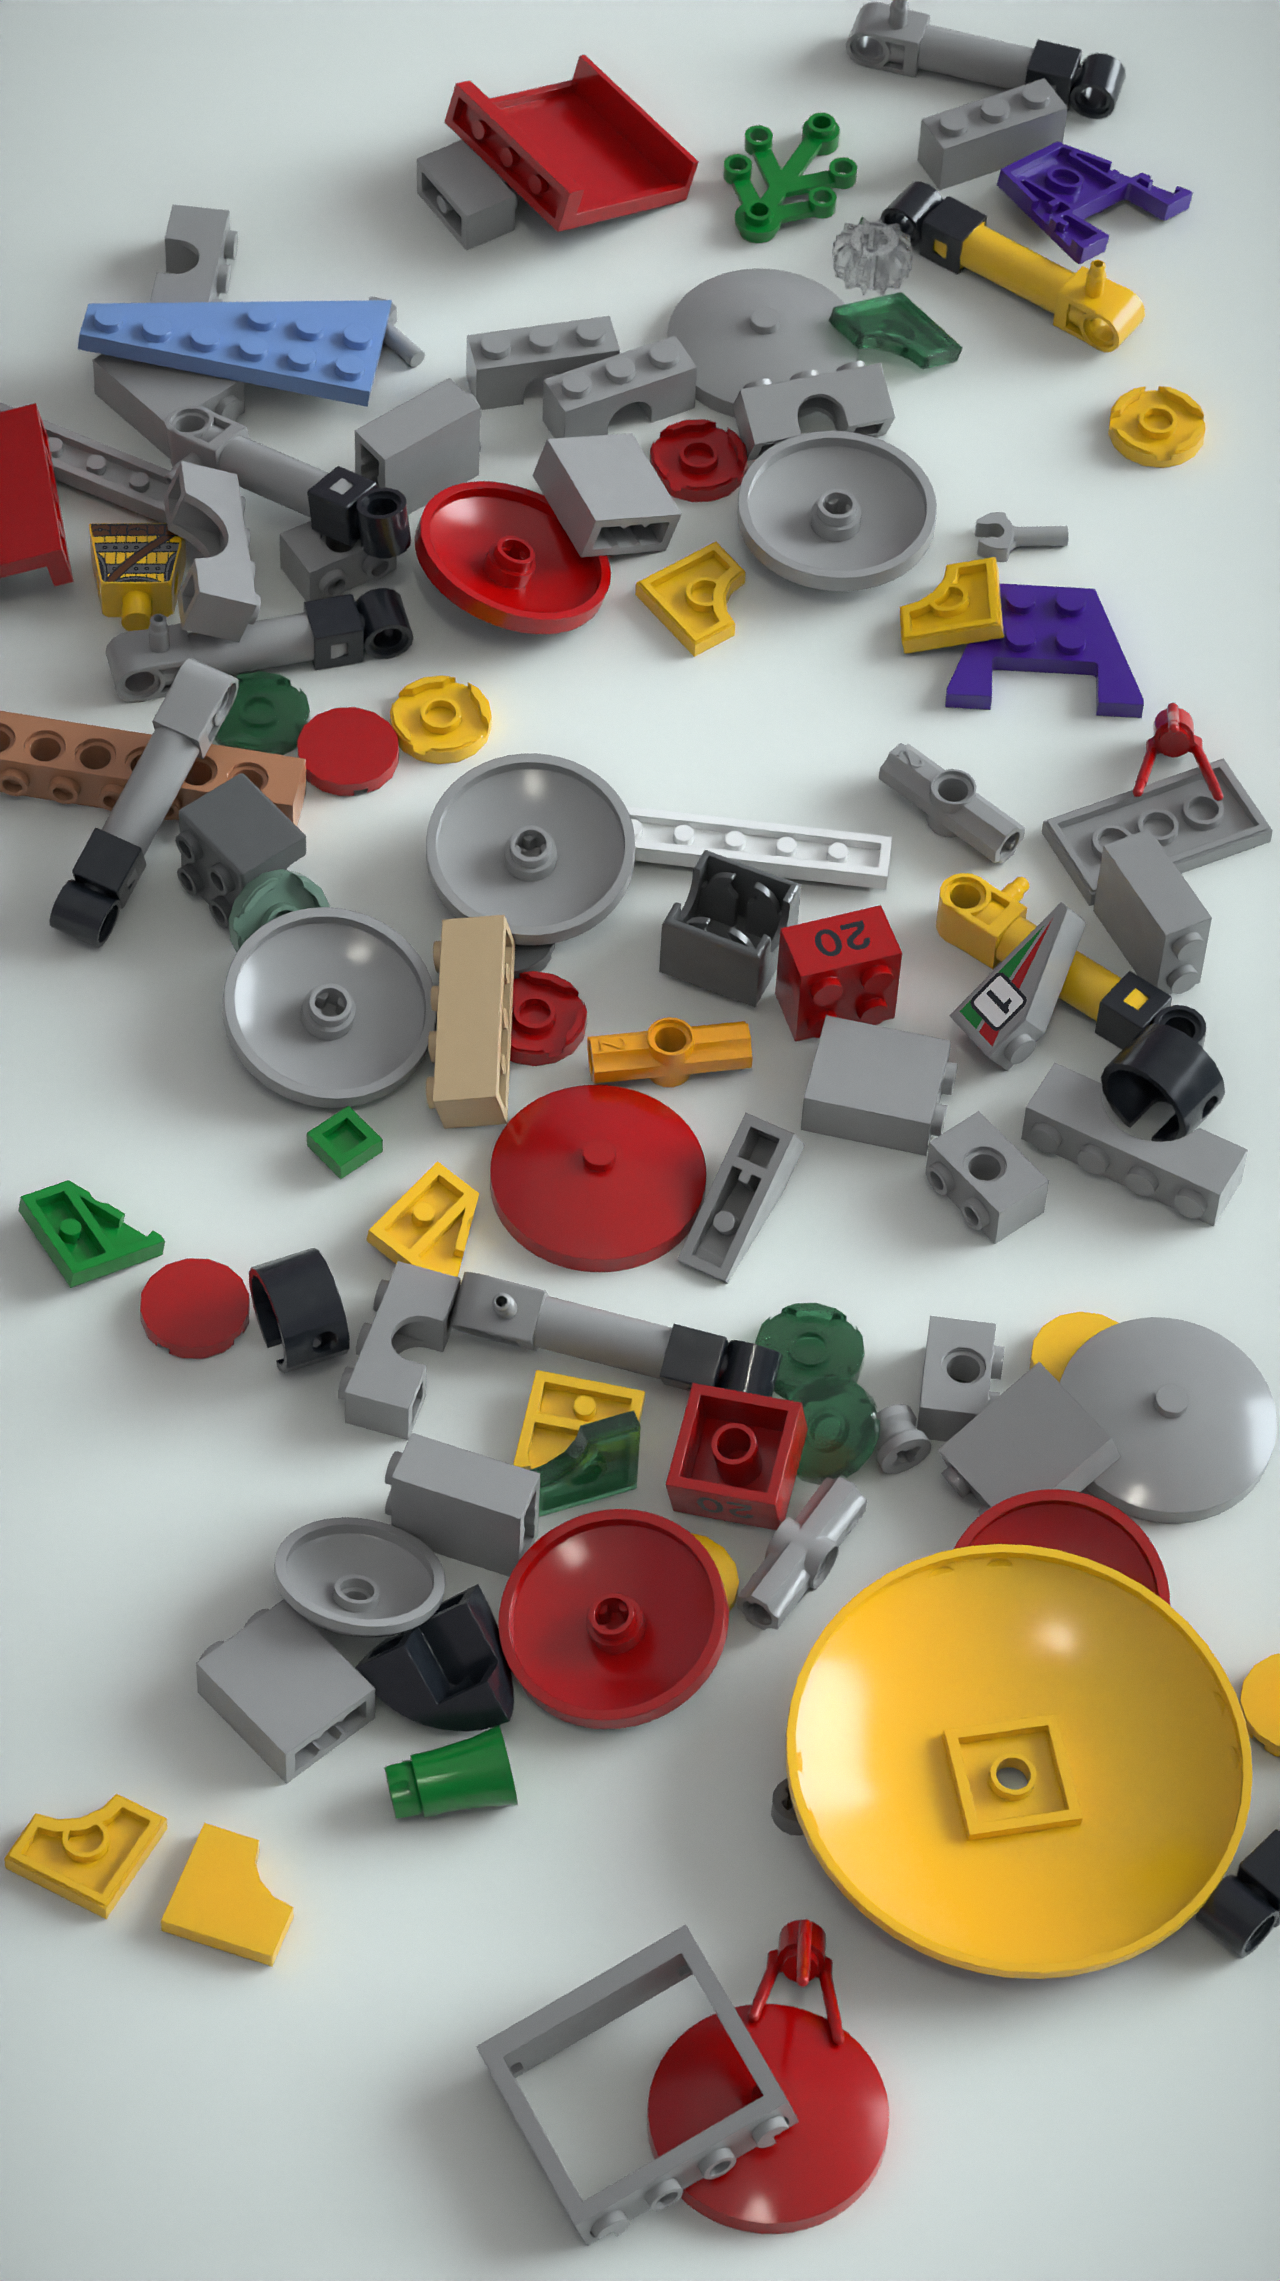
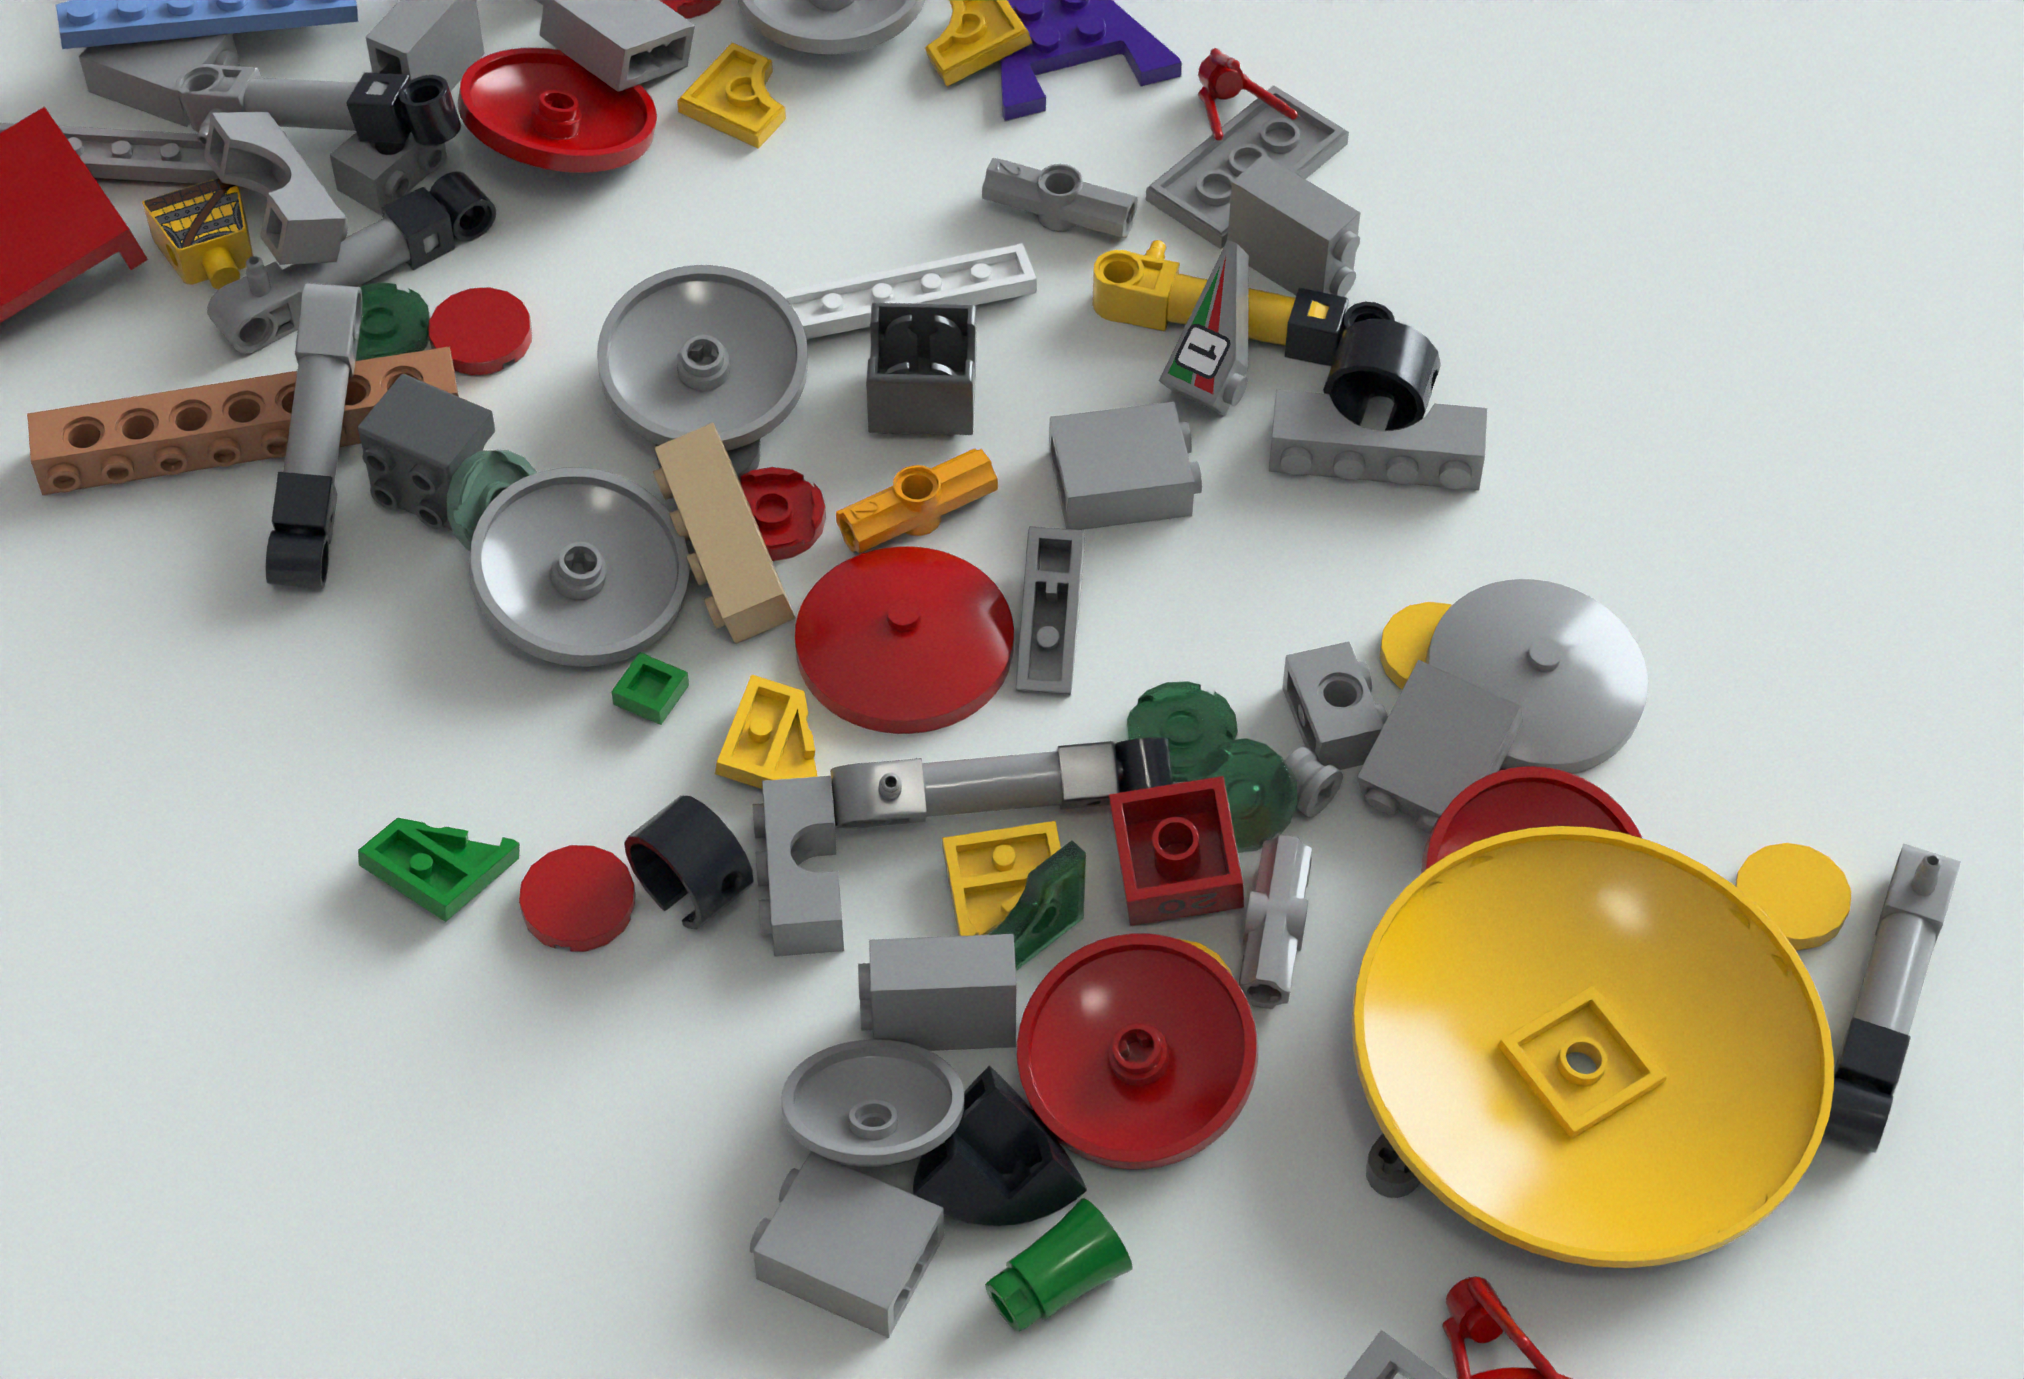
camera: 20 degrees left, 0 degrees up
yellow tile [390,675,492,764] -> none
red brick [775,905,902,1042] -> none
light grey brick [925,1111,1049,1244] -> none

